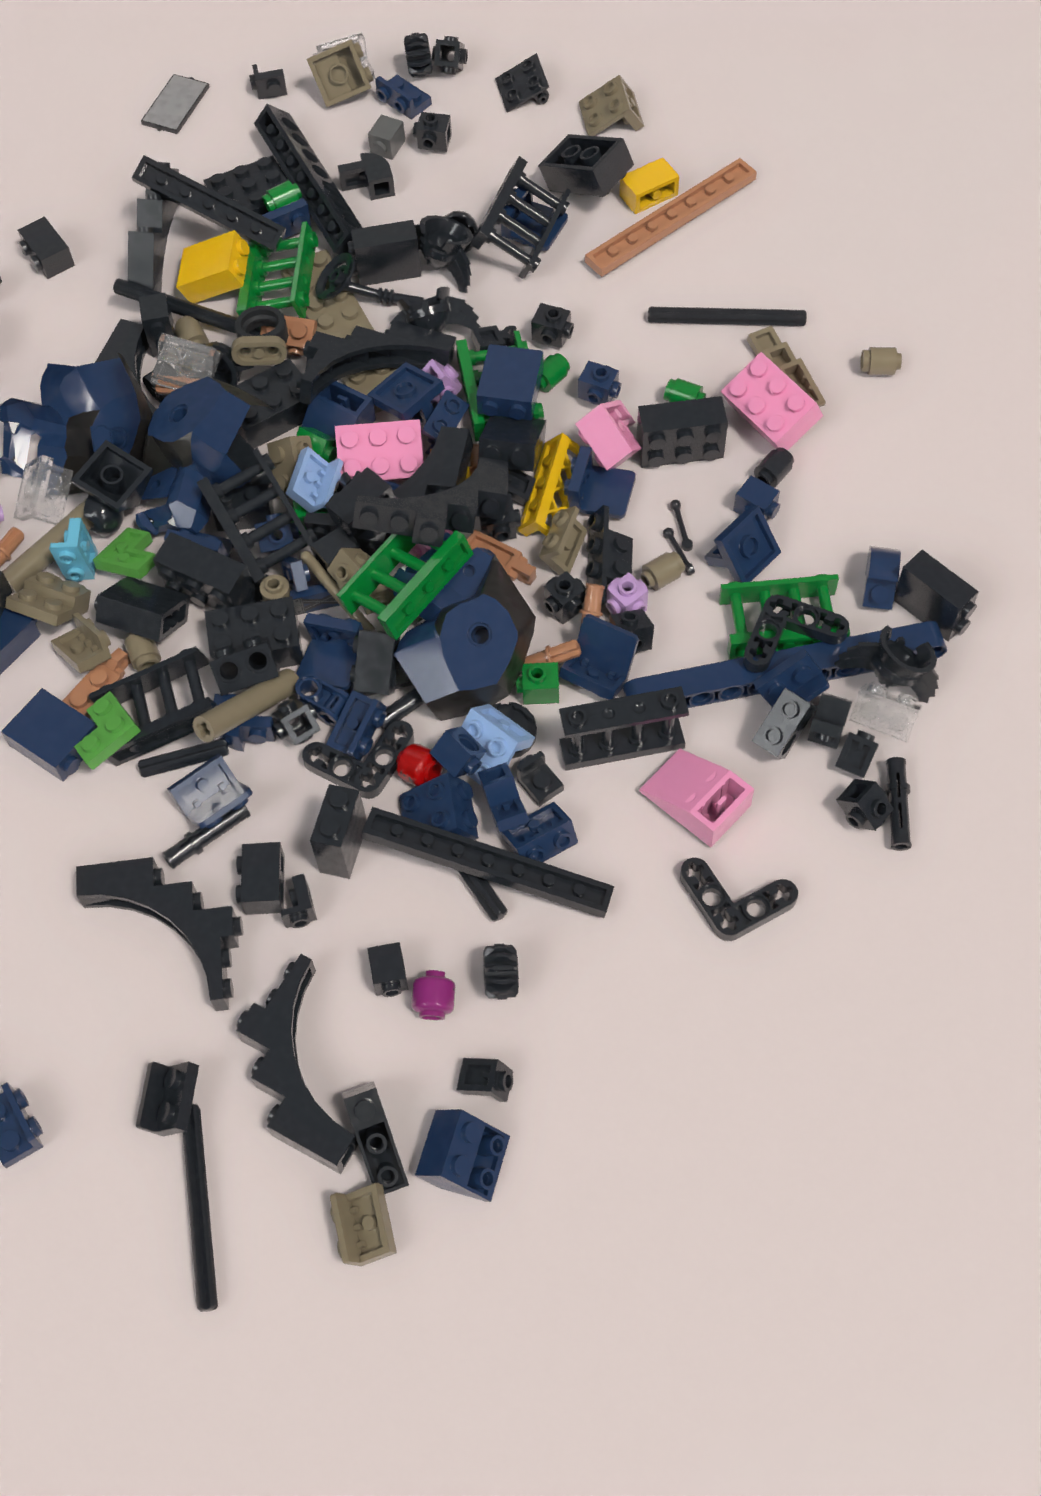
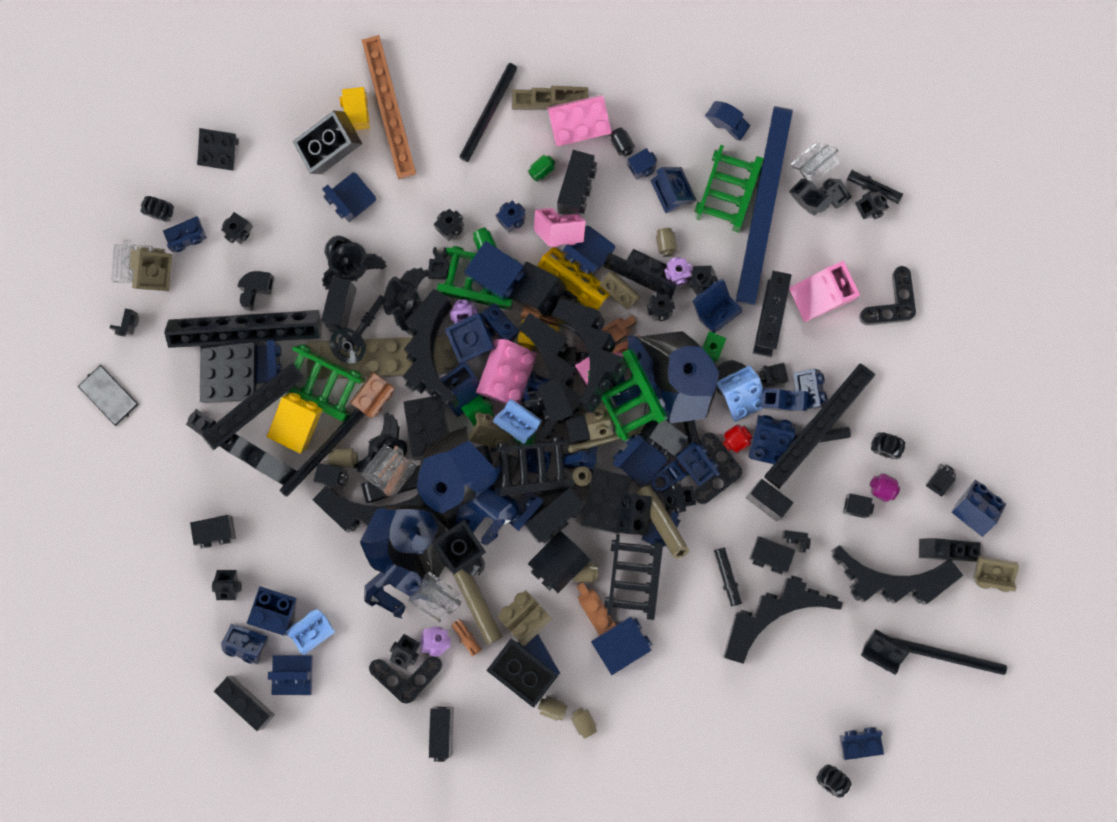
camera: 60 degrees left, 20 degrees up
medium azure bracket [49,518,98,582] -> none
dark tan bracket [51,612,112,674] -> none
bright green plate [74,691,141,770] -> none
bright green plate [93,527,155,579] -> none
black axle [138,738,229,778] -> none
bracket [167,754,253,829] -> none
dark tan plate [231,336,287,366] -> none
black tyre [234,305,289,349] -> none
green brick [262,180,302,212] -> none
dark grey brick [368,114,405,160] -> none
dark blue brick [430,726,487,778] -> none
black brick [432,36,468,74] -> none
black fence [470,156,571,279] -> none
nougat axle [524,639,581,664] -> none
dark tan bracket [579,75,644,136] -> none
nougat axle [579,583,605,627] -> none
black hinge [663,527,695,575] -> none
black hinge [670,500,693,551] -> none
black beam [743,595,849,673] -> none
brick [752,688,817,759] -> none
dark blue bracket [753,648,830,708] -> none
black helmet [834,625,939,703] -> none
dark tan brick [860,347,902,375] -> none
black brick [894,549,979,641] -> none

